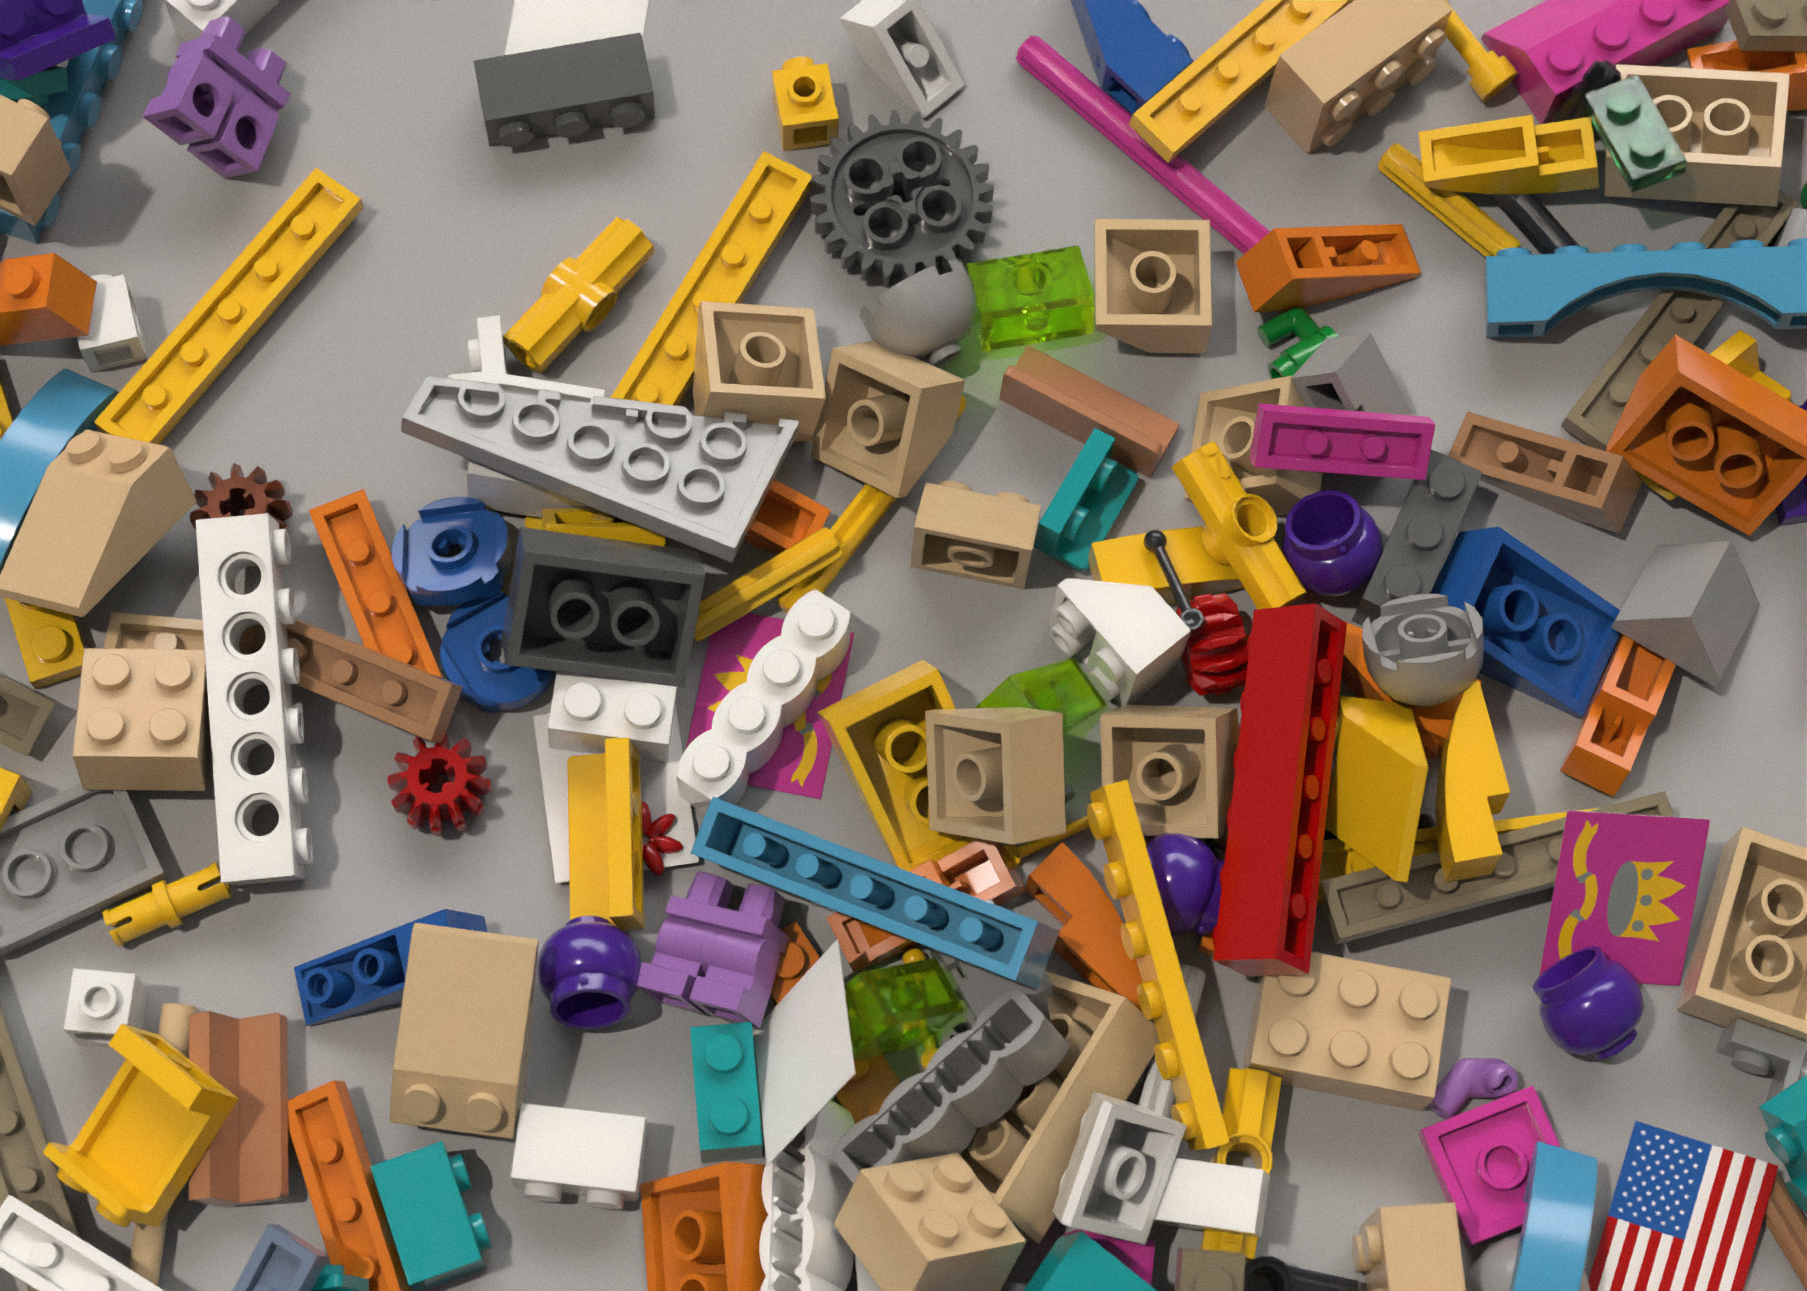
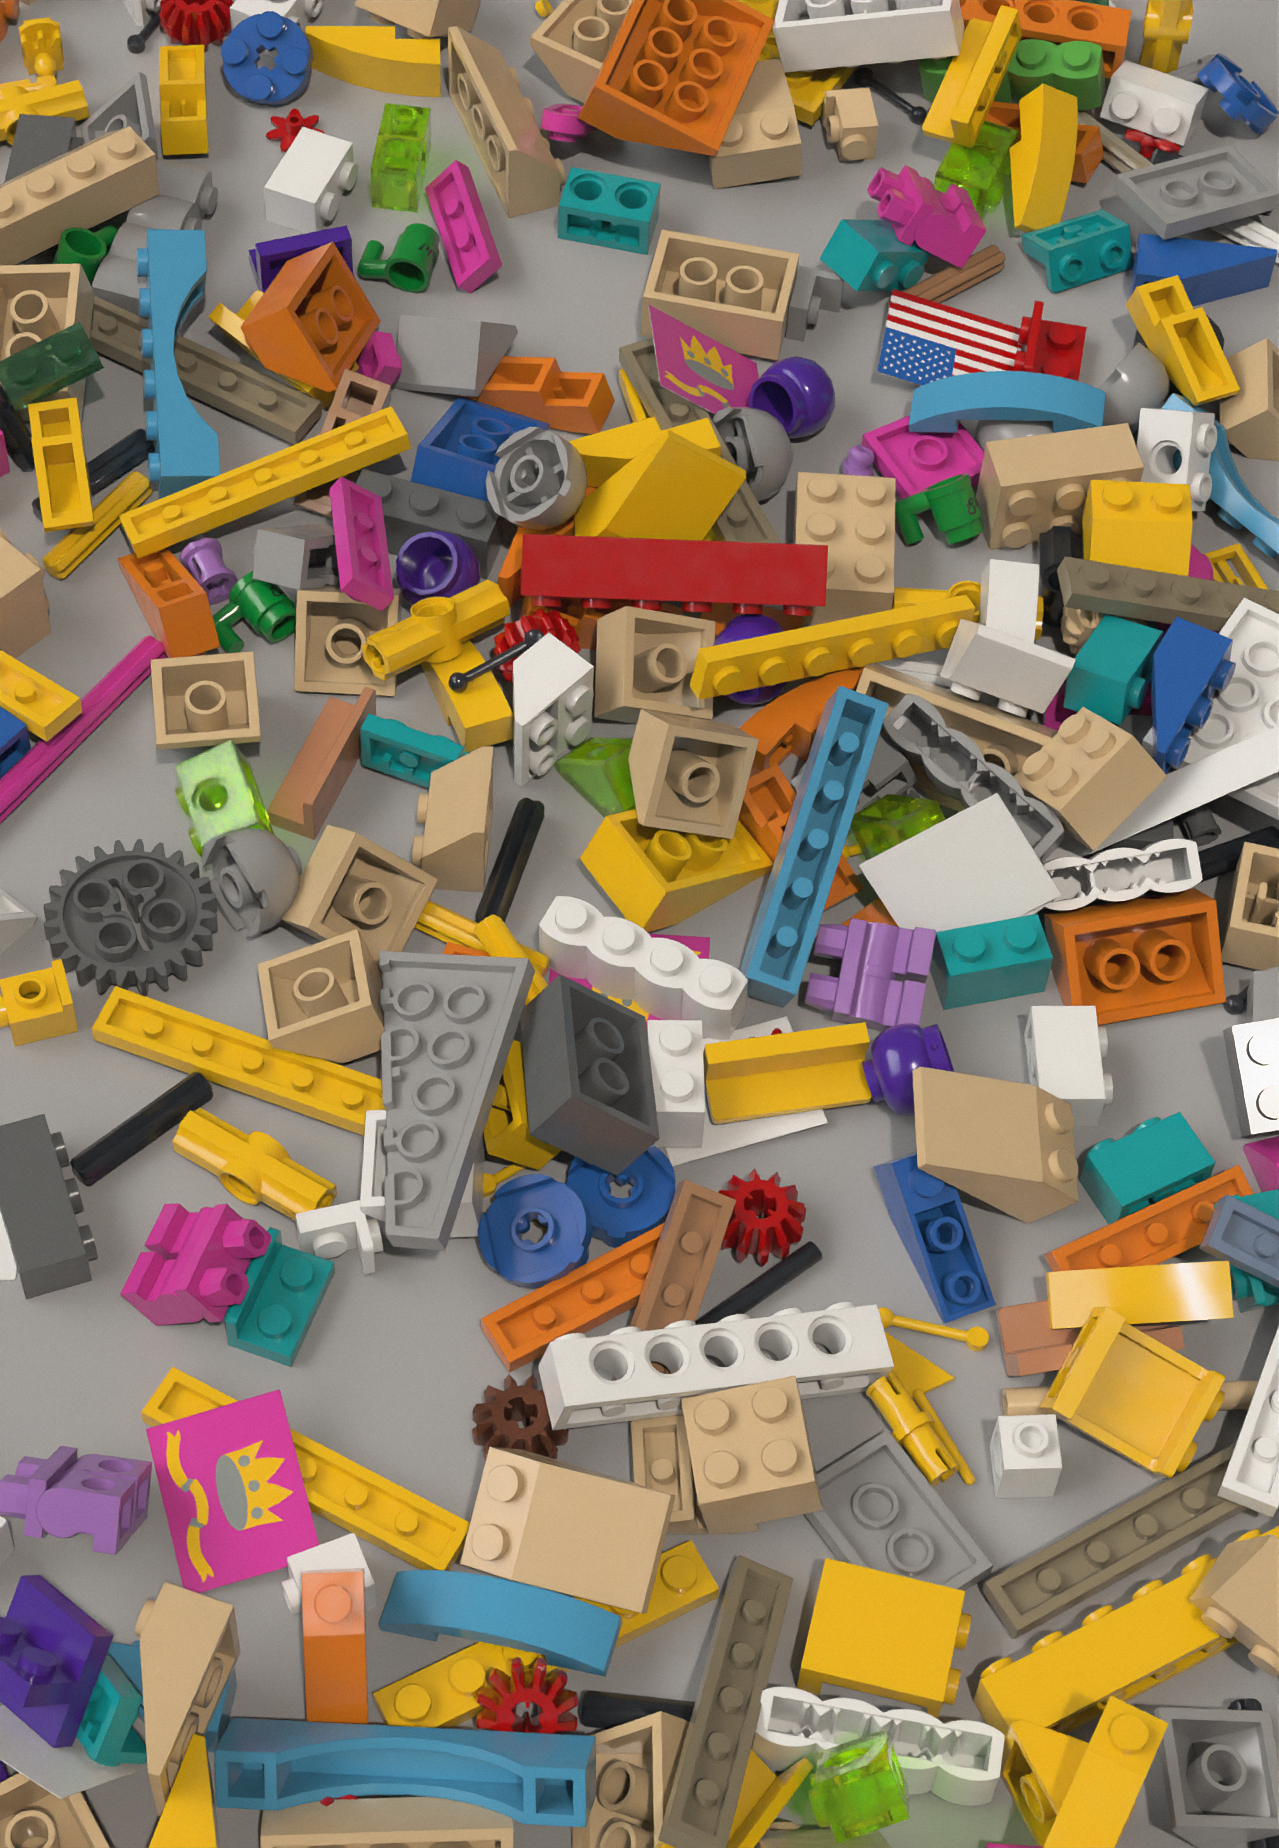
camera: 95 degrees left, 15 degrees down
none -> black axle [70,1072,213,1186]
none -> yellow plate [119,406,412,559]
none -> dark pink hips [120,1203,272,1326]
none -> dark pink sticker [146,1389,319,1593]
none -> medium lavender bush [180,538,238,605]
none -> teal bracket [222,1227,335,1367]
none -> dark pink plate [356,331,402,385]
none -> black axle [475,797,545,923]
none -> black bar [695,1241,822,1325]
none -> light grey cylinder [711,407,794,502]
none -> yellow hinge [878,1307,989,1352]
none -> yellow piece [885,1332,975,1485]
none -> green piece [895,473,984,545]
none -> yellow slope [1046,1260,1234,1329]

